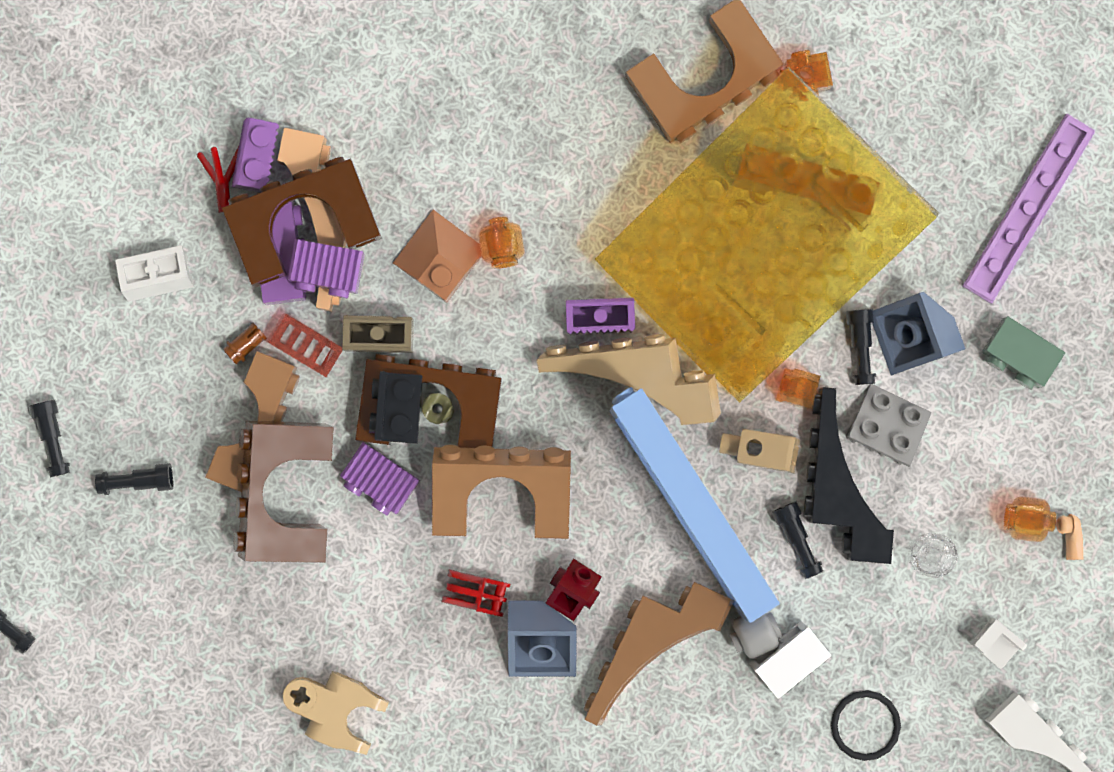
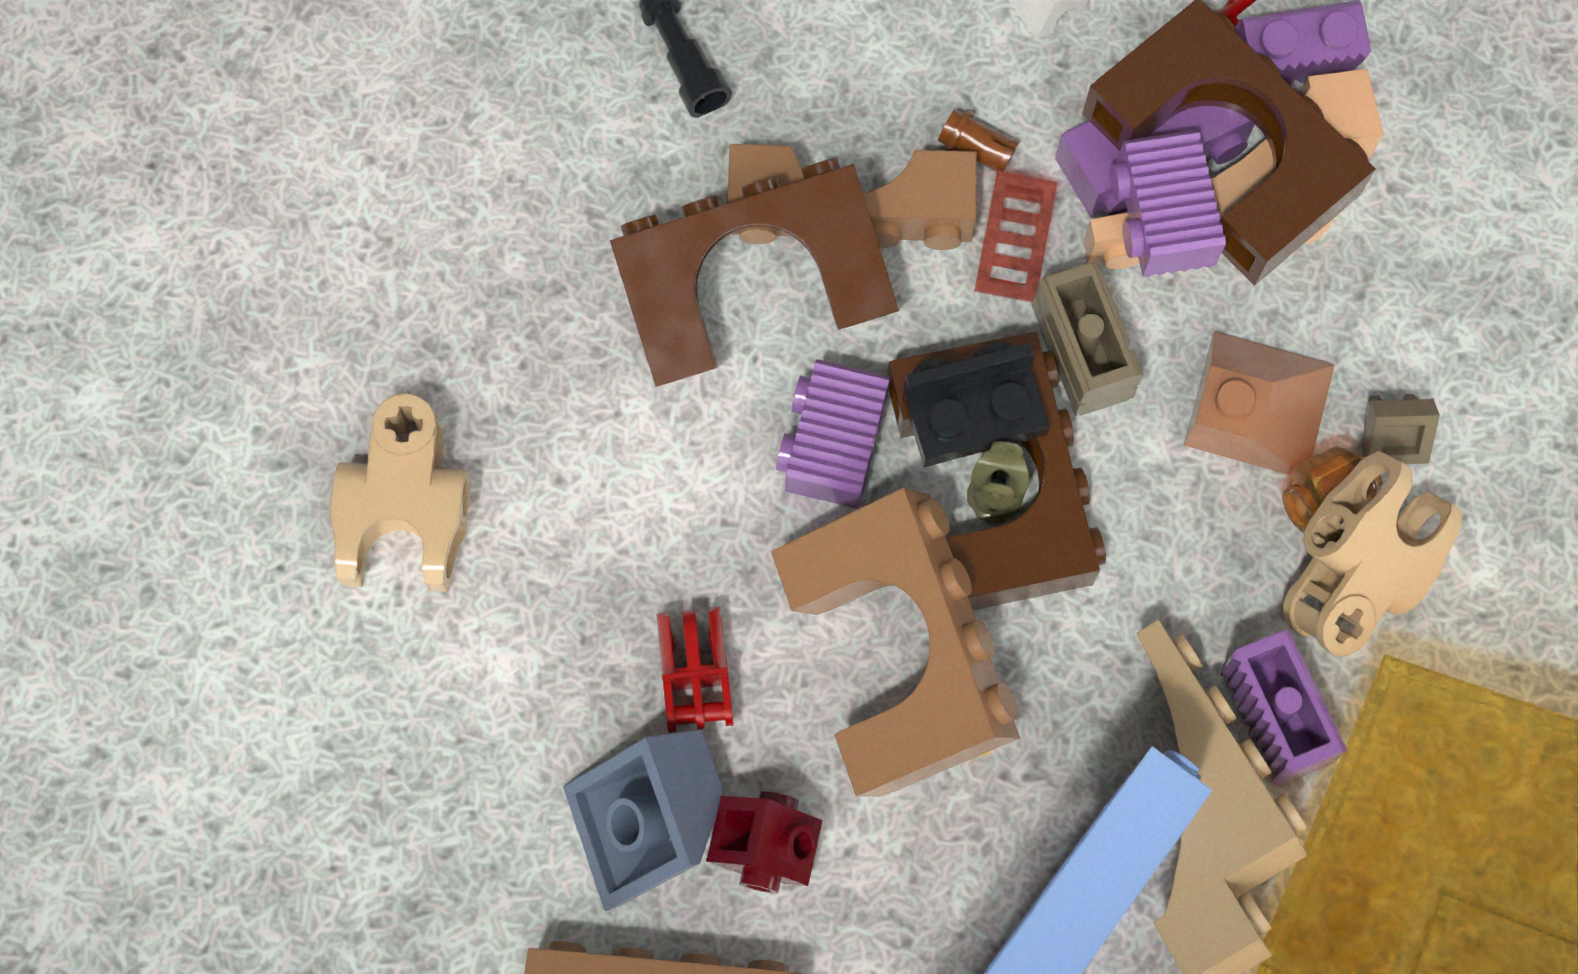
camera: 70 degrees right, 15 degrees down
none -> tan piece [1283,451,1462,656]
none -> dark tan tile [1362,394,1440,464]

